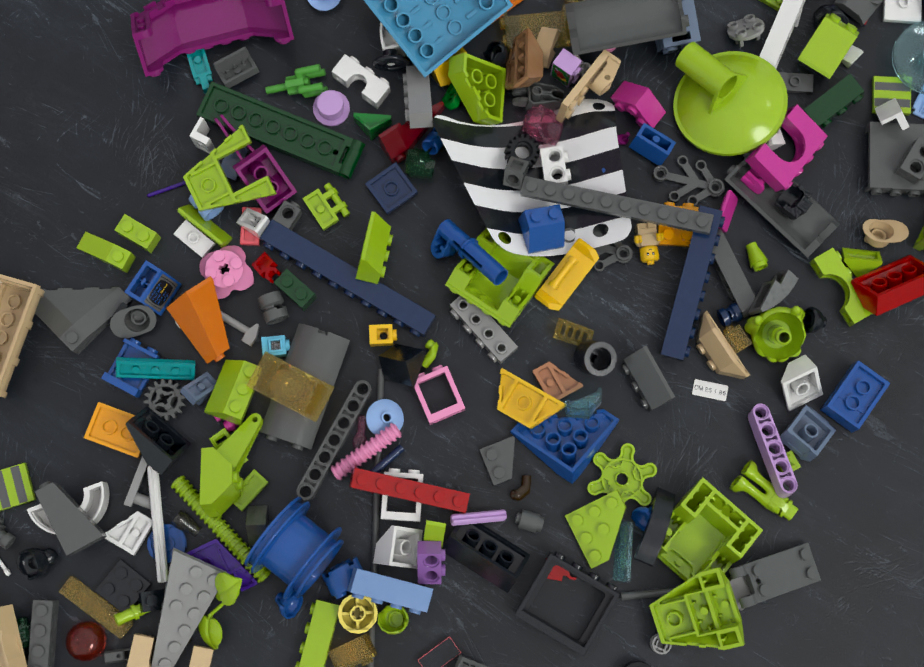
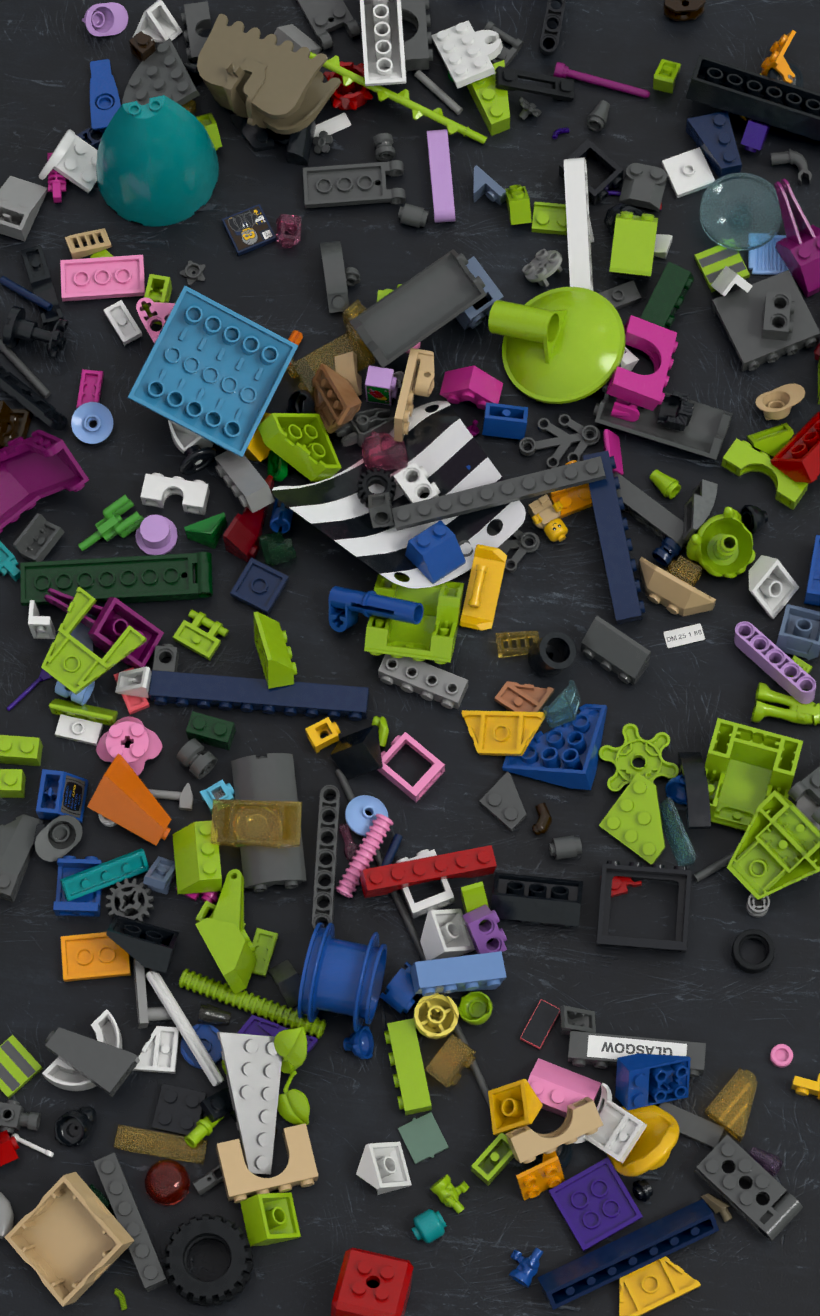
camera: 20 degrees left, 10 degrees down
red plate [252,252,281,283] -> none
lavender axle [450,509,507,526] -> none

